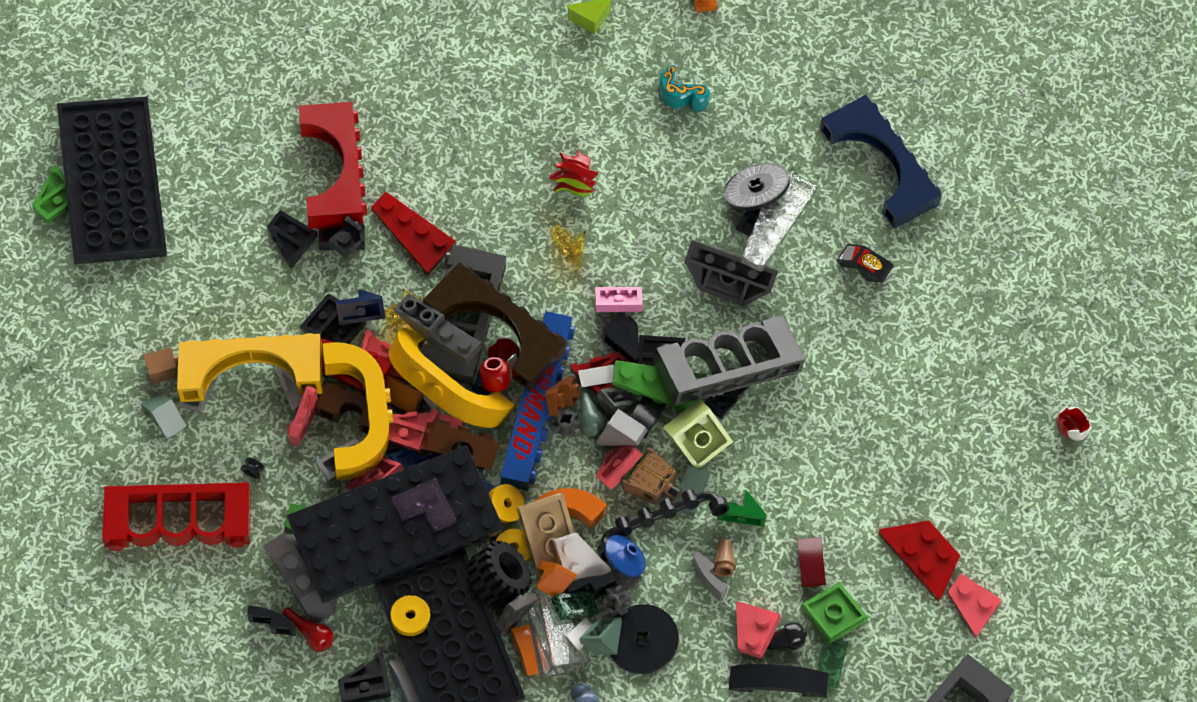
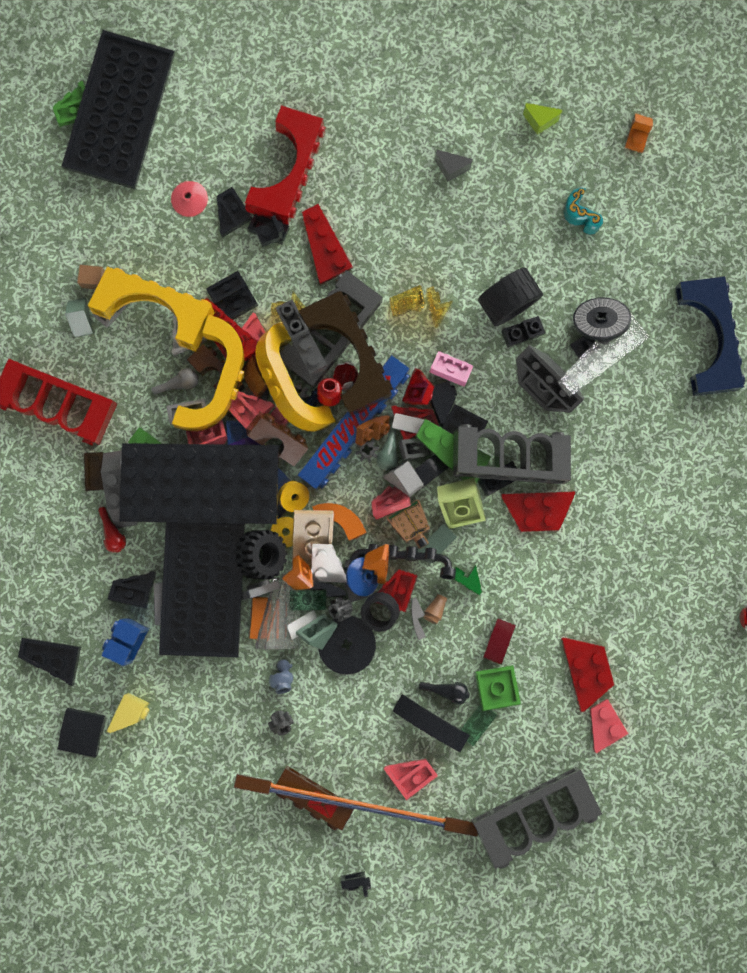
camera: 30 degrees right, 20 degrees up
black bush [240,457,265,479] -> none
black slope [247,605,297,636] -> none
coral wing [287,386,318,447] -> none
dark blue slope [336,289,385,325] -> none
yellow piece [390,595,430,636] -> none
clear purple plate [391,478,456,532] -> none
red hair [549,149,599,197] -> none
coral wing [736,601,781,659] -> none
slope [836,244,894,283] -> none
none -> dark brown tile [84,452,104,491]
none -> light grey piece [152,368,198,395]
none -> coral dish [171,181,208,217]
none -> black tyre [360,592,400,632]
none -> orange slope [362,544,389,584]
none -> red wing [378,569,418,612]
none -> clear yellow slope [389,285,425,317]
none -> red wing [402,368,434,405]
none -> dark grey slope [435,150,473,182]
none -> black tyre [478,267,543,326]
none -> black slope [501,316,545,348]
none -> red wing [501,491,575,532]

